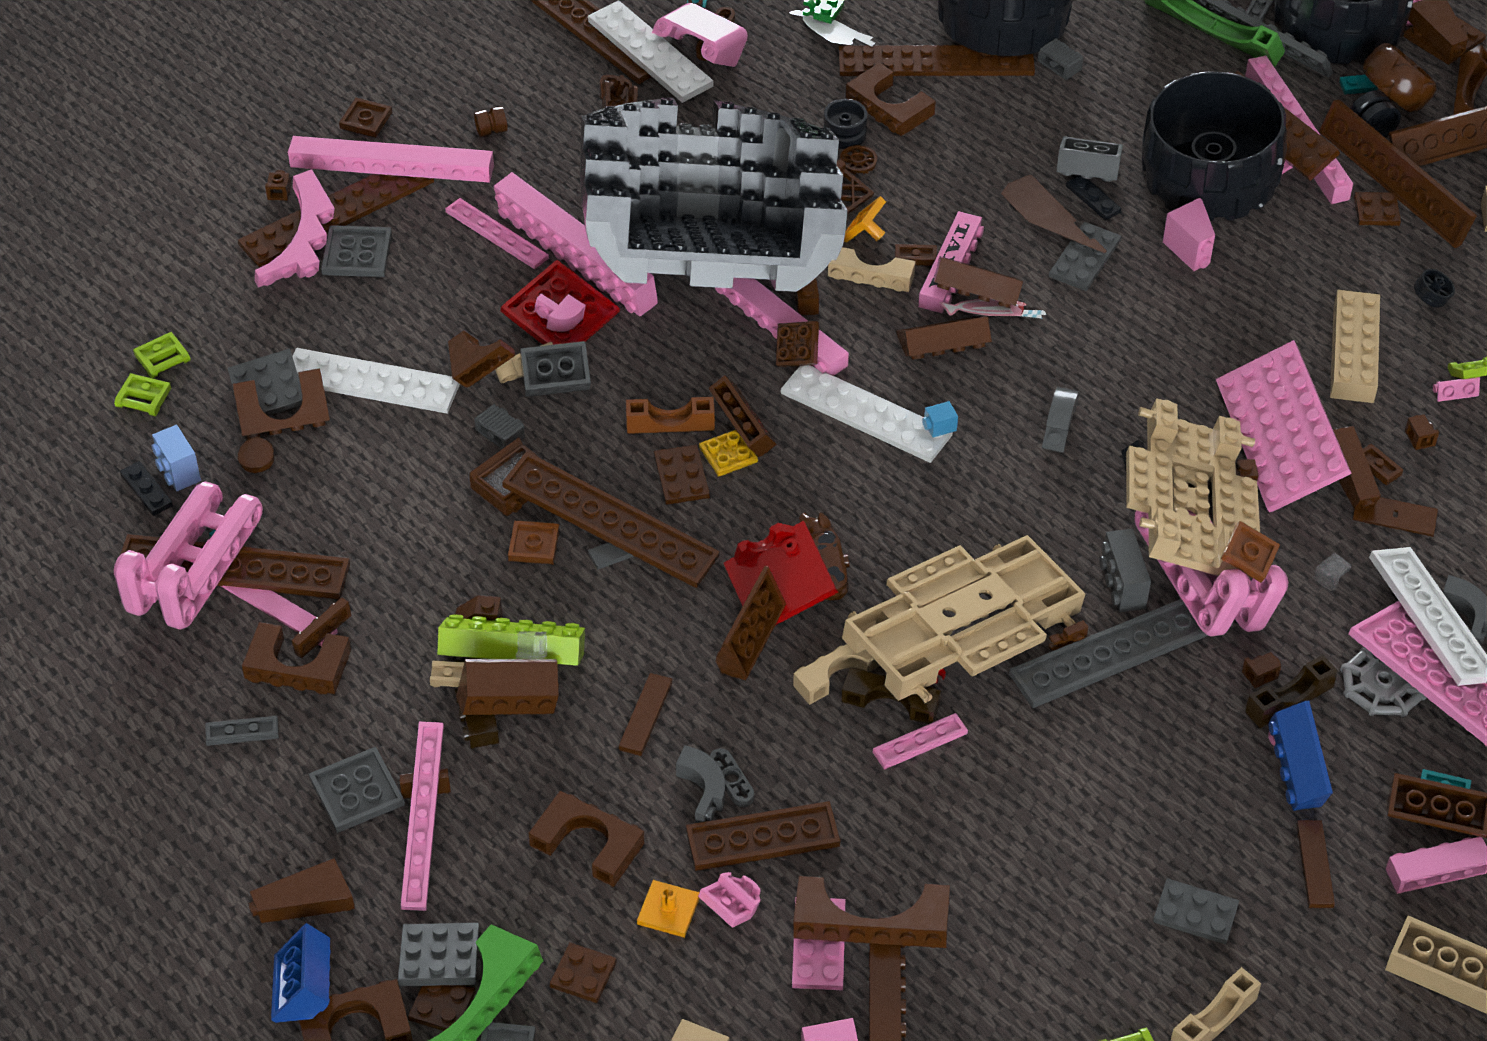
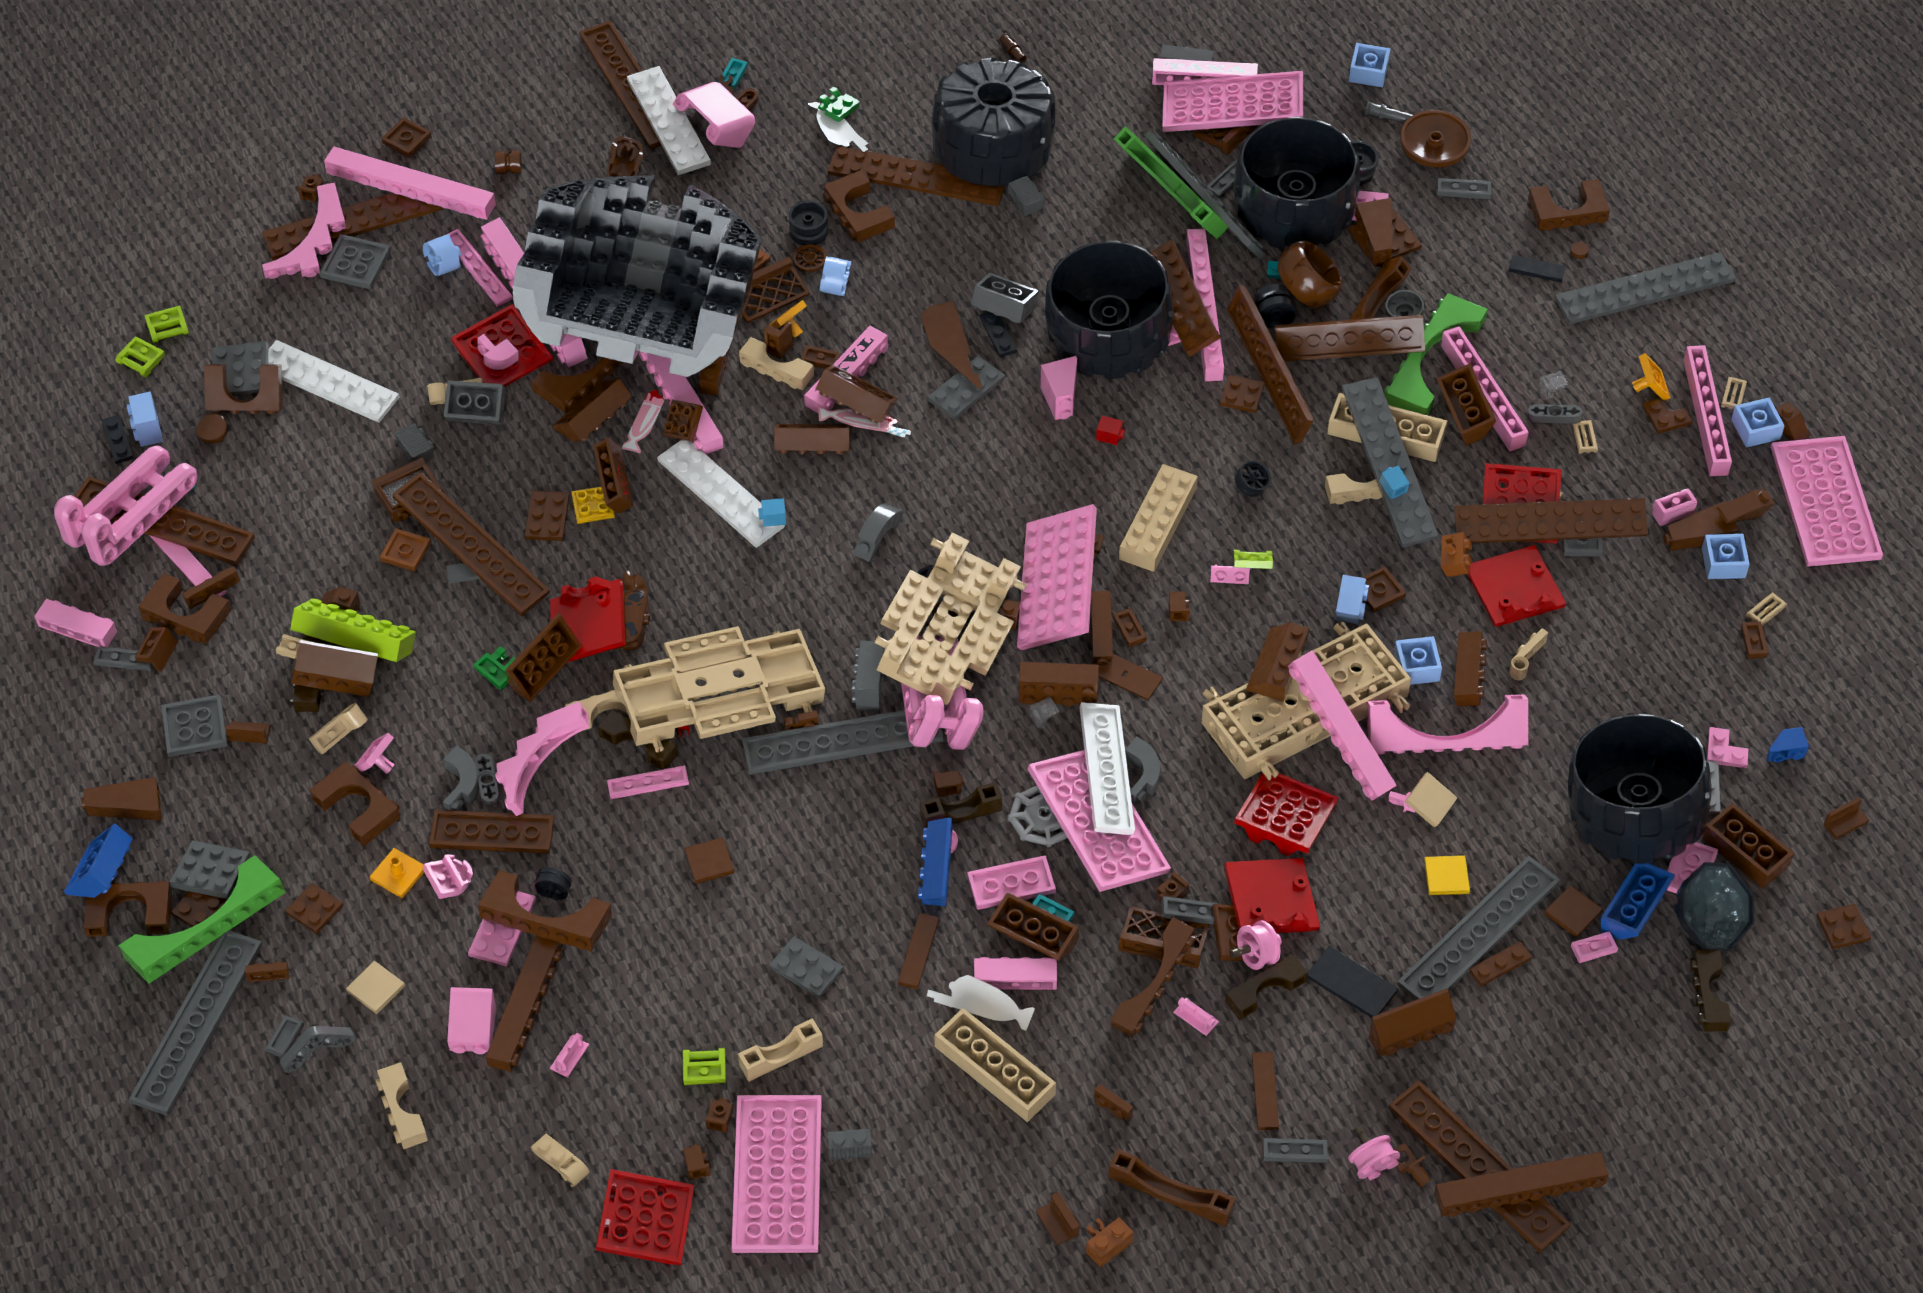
camera: 15 degrees right, 5 degrees up
bright pink plate [401,721,444,911] -> none
reddish brown arch [448,331,515,388] -> none
clear panel [516,632,547,659] -> none
reddish brown tile [619,673,672,756] -> none
dark orange arch [626,397,715,434] -> none
dark orange plate [1221,521,1280,583] -> none
none -> bright pink brick [35,599,117,647]
none -> reddish brown panel [135,627,178,671]
none -> tan plate [309,703,368,754]
none -> bright pink tile [354,733,395,774]
none -> light blue brick [423,234,461,276]
none -> green plate [473,646,516,690]
none -> bright pink arch [495,701,589,816]
none -> reddish brown arch [531,357,625,413]
none -> black wheel [533,867,572,900]
none -> reddish brown slope [552,378,631,442]
none -> sticker [621,390,665,453]
none -> reddish brown tile [684,837,734,884]
none -> reddish brown panel [764,322,793,359]
none -> light blue brick [819,257,851,296]
none -> white sticker [927,975,1035,1031]
none -> bright pink plate [967,855,1056,910]
none -> reddish brown brick [1019,662,1099,706]
none -> red brick [1096,416,1125,445]

